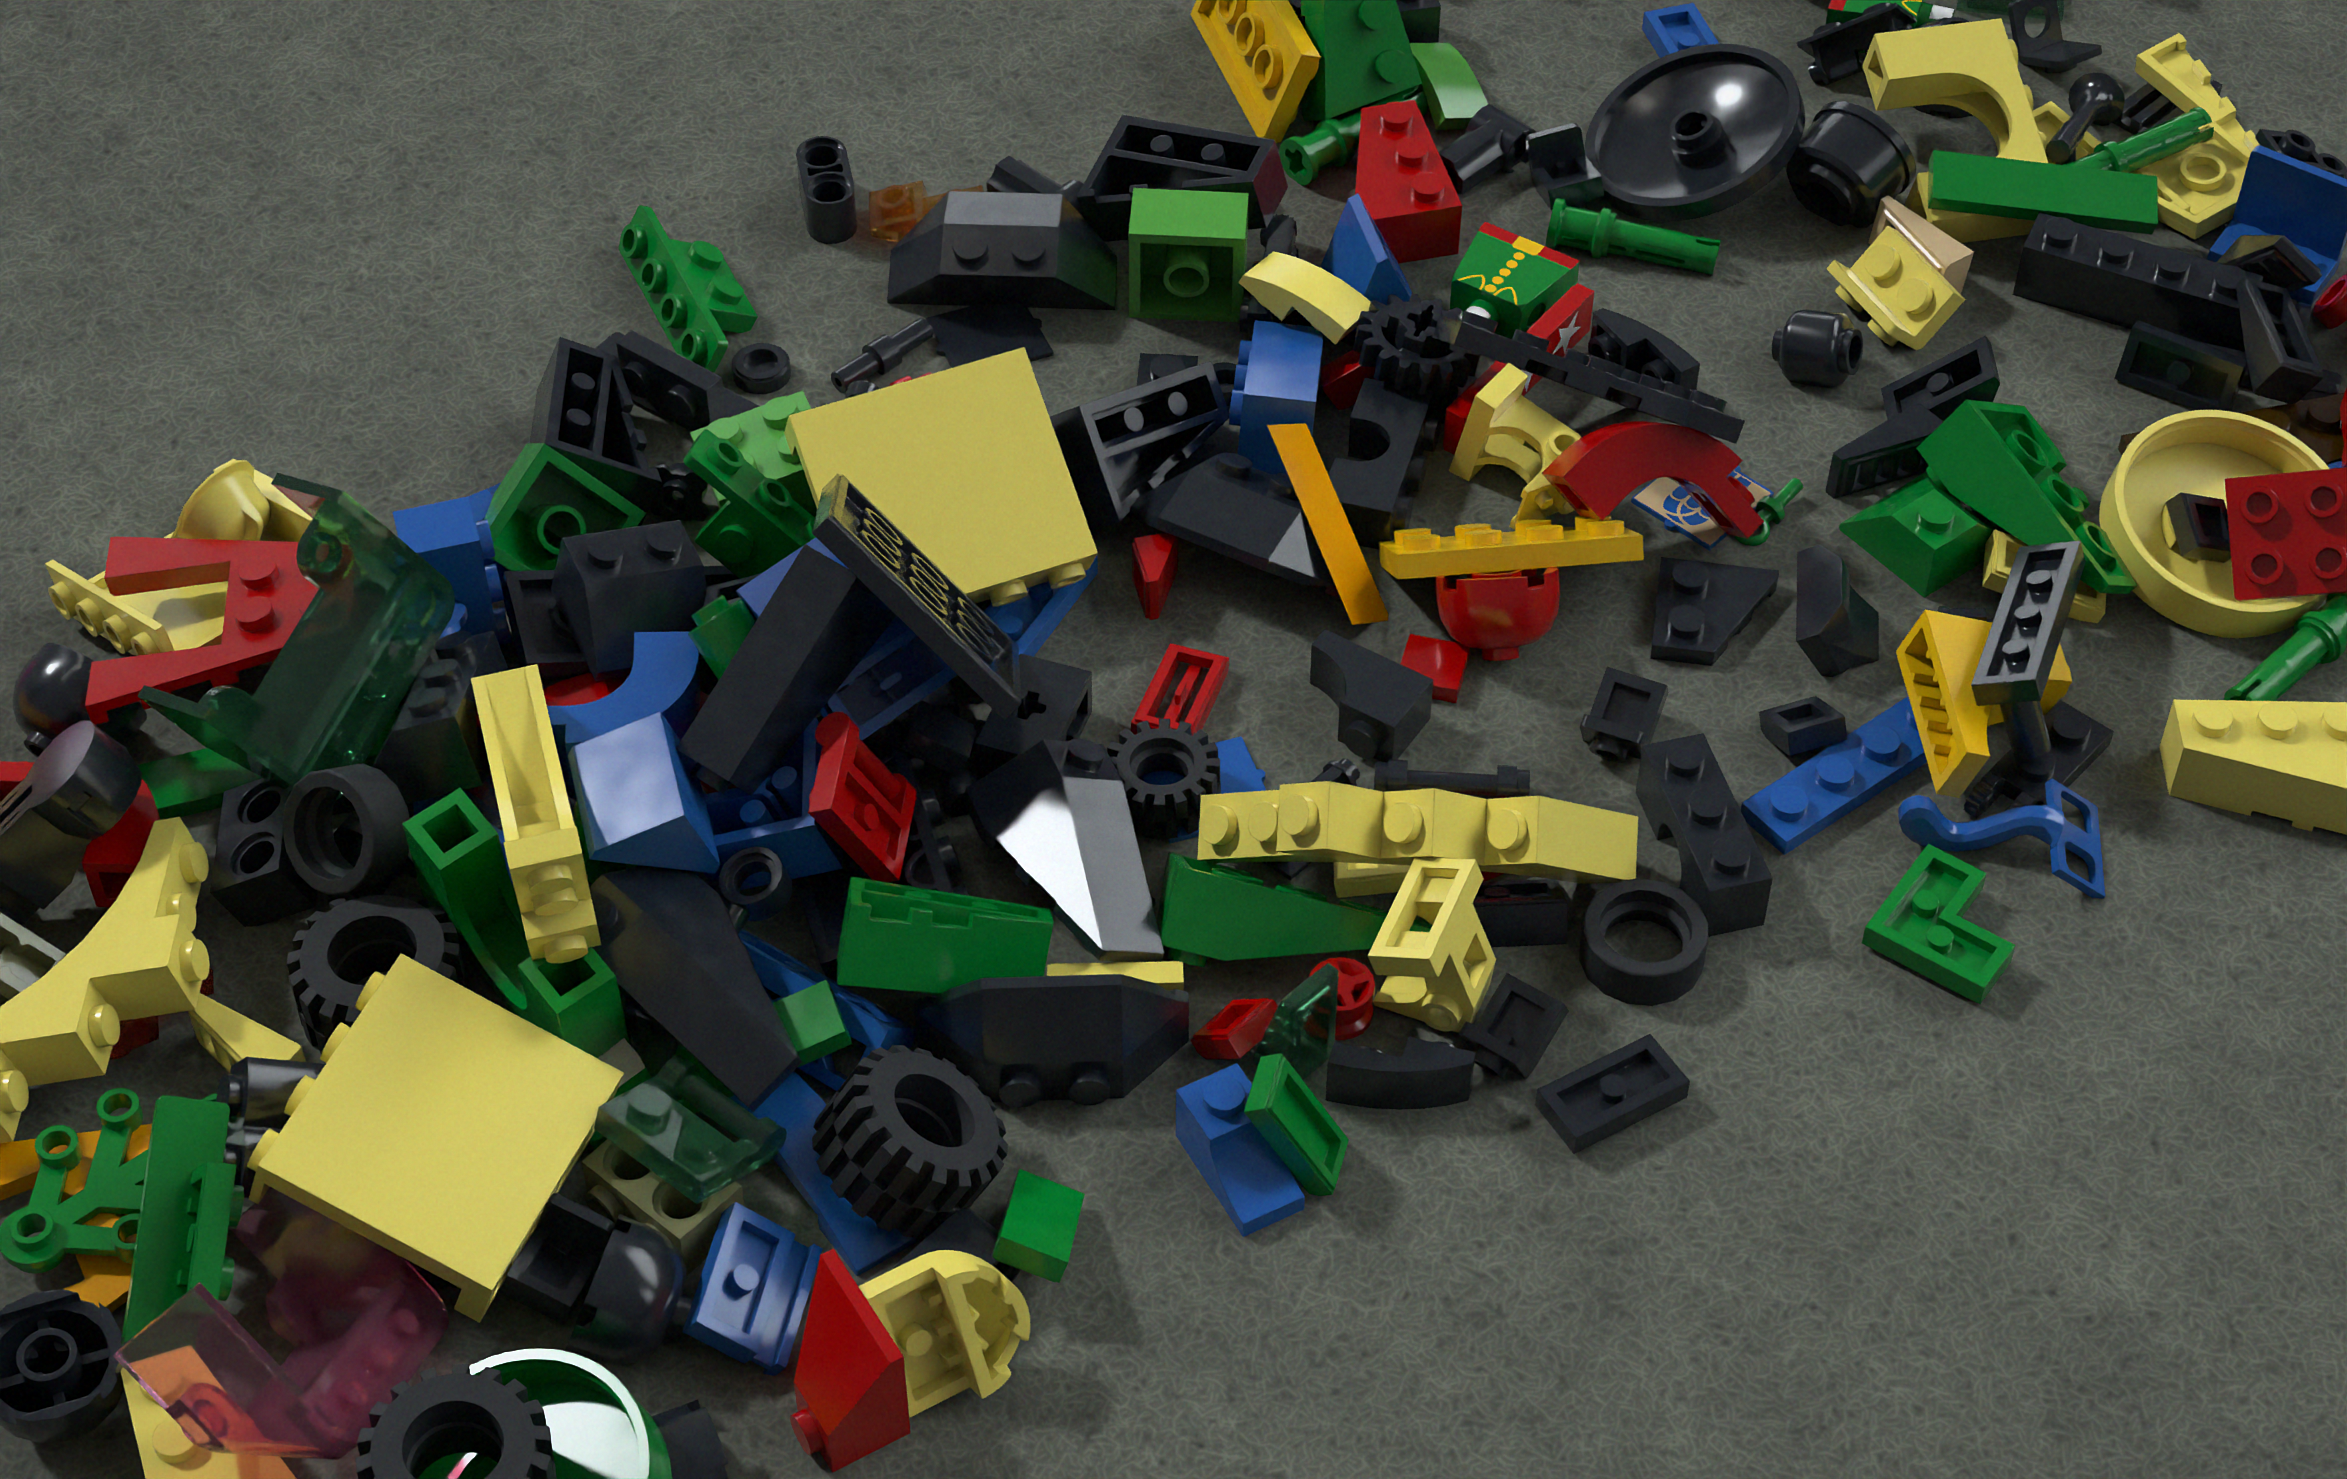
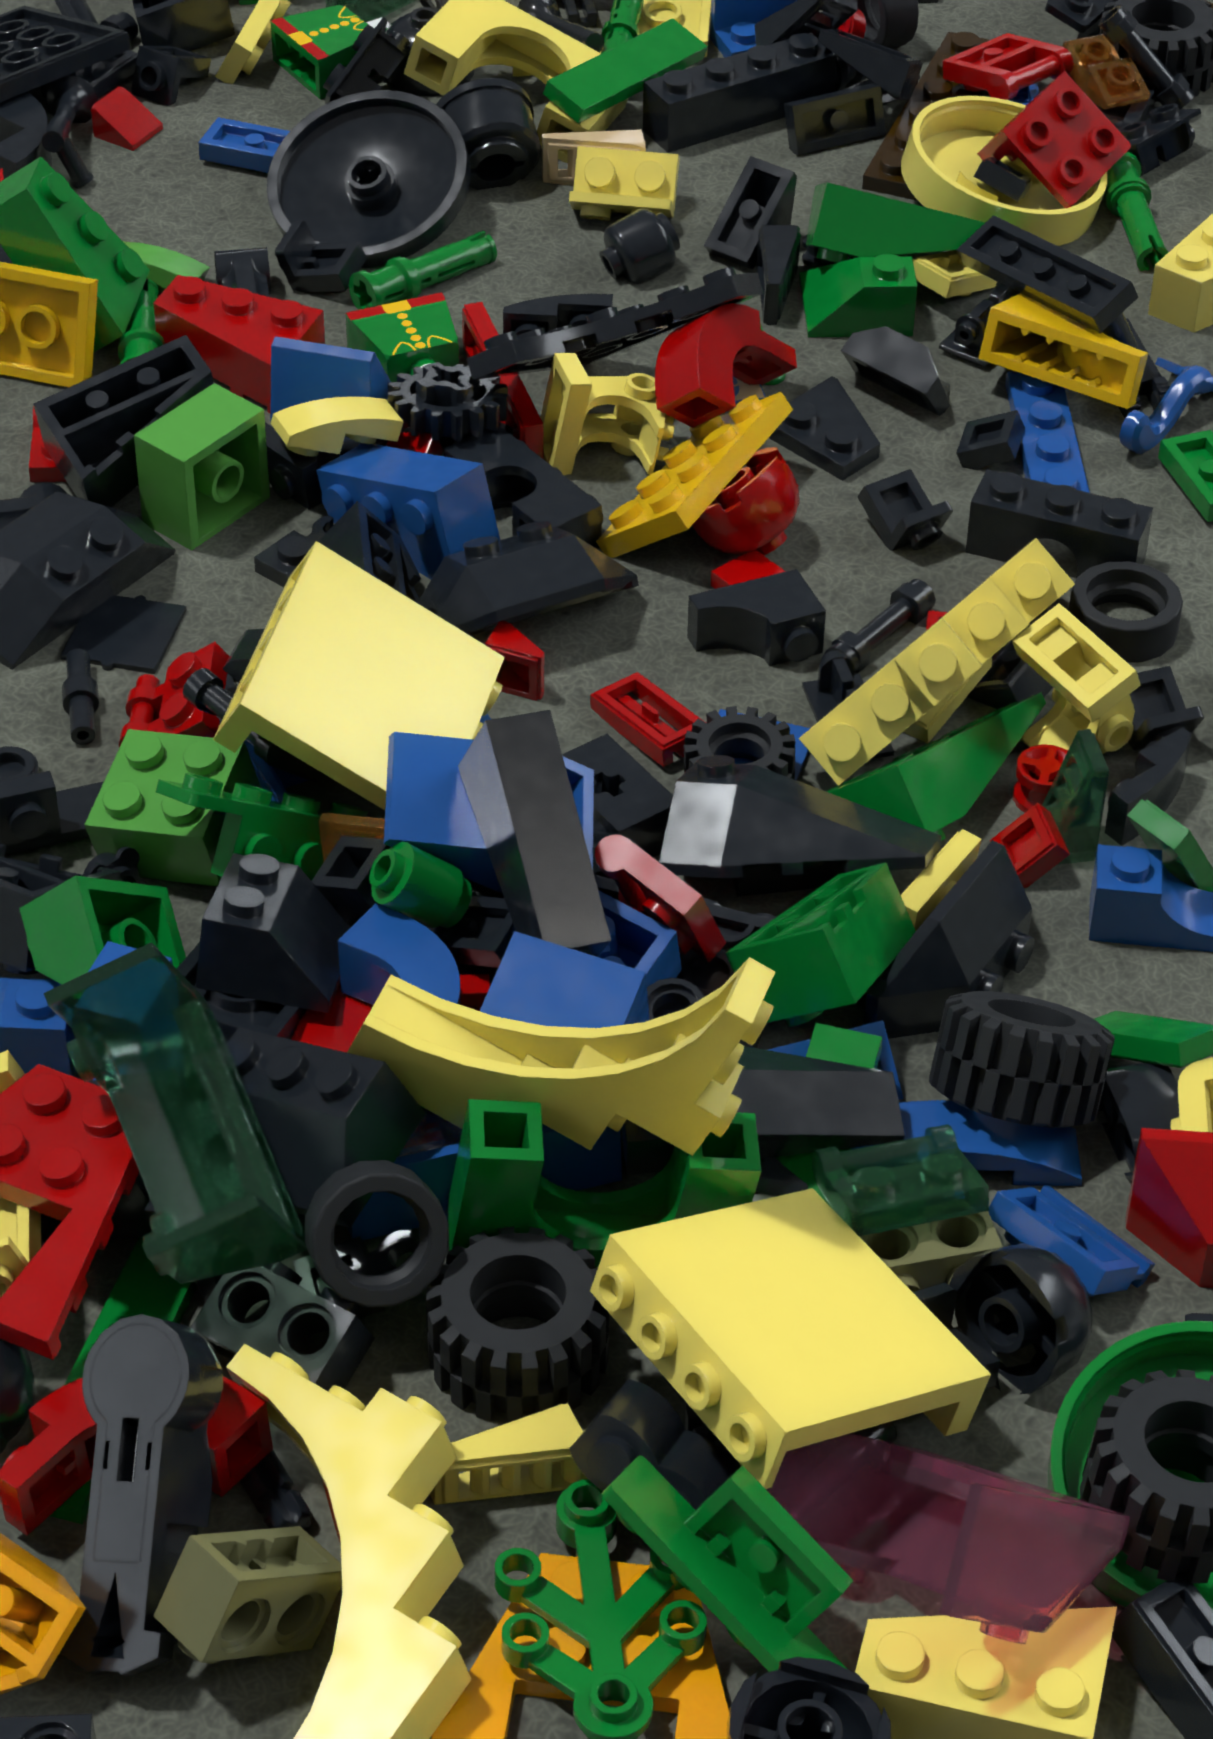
camera: 55 degrees left, 5 degrees down
black tile [812,474,1021,720] -> none
light orange sticker [1267,423,1389,625] -> none

